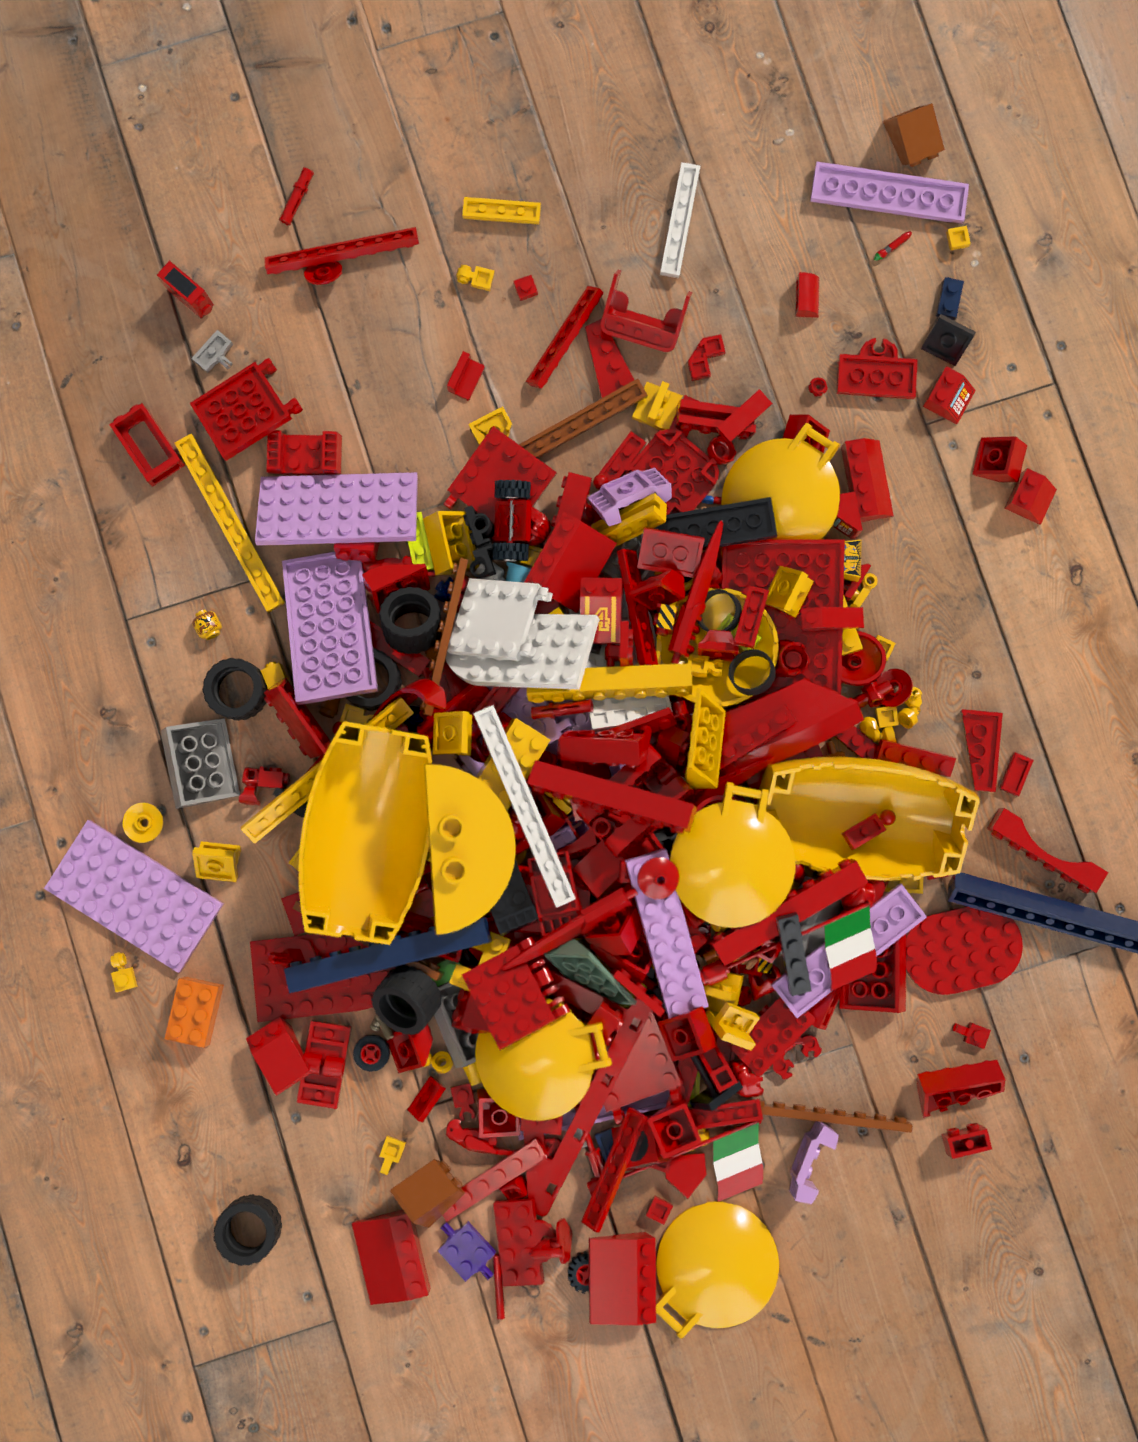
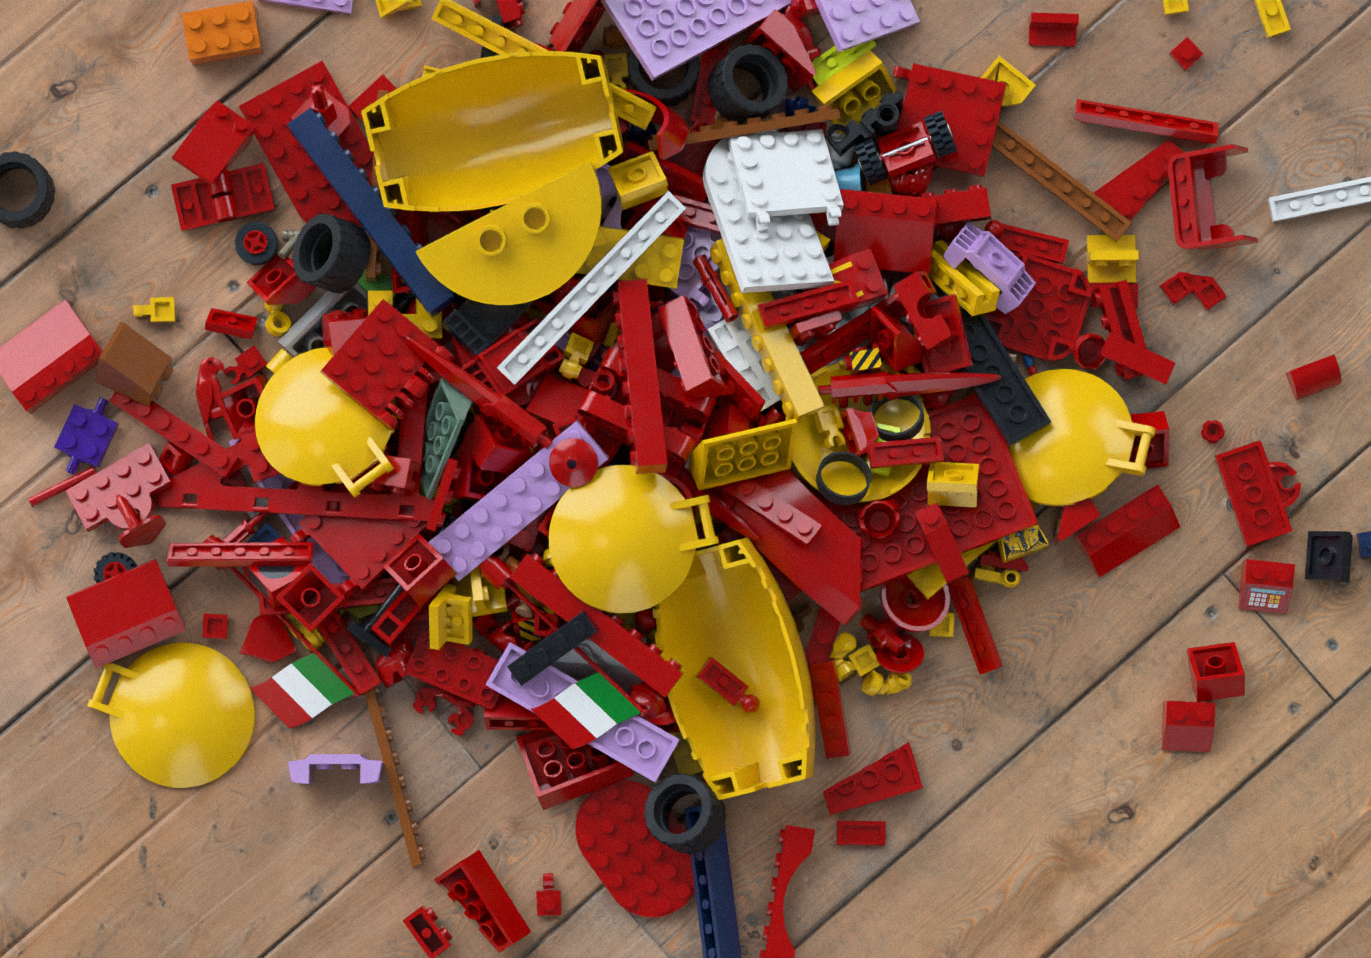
camera: 65 degrees right, 0 degrees up
none -> yellow plate [559,332,594,380]
none -> black tyre [644,773,726,854]
none -> red plate [757,280,859,330]
none -> red arch [893,271,959,350]
none -> red plate [947,576,1003,675]

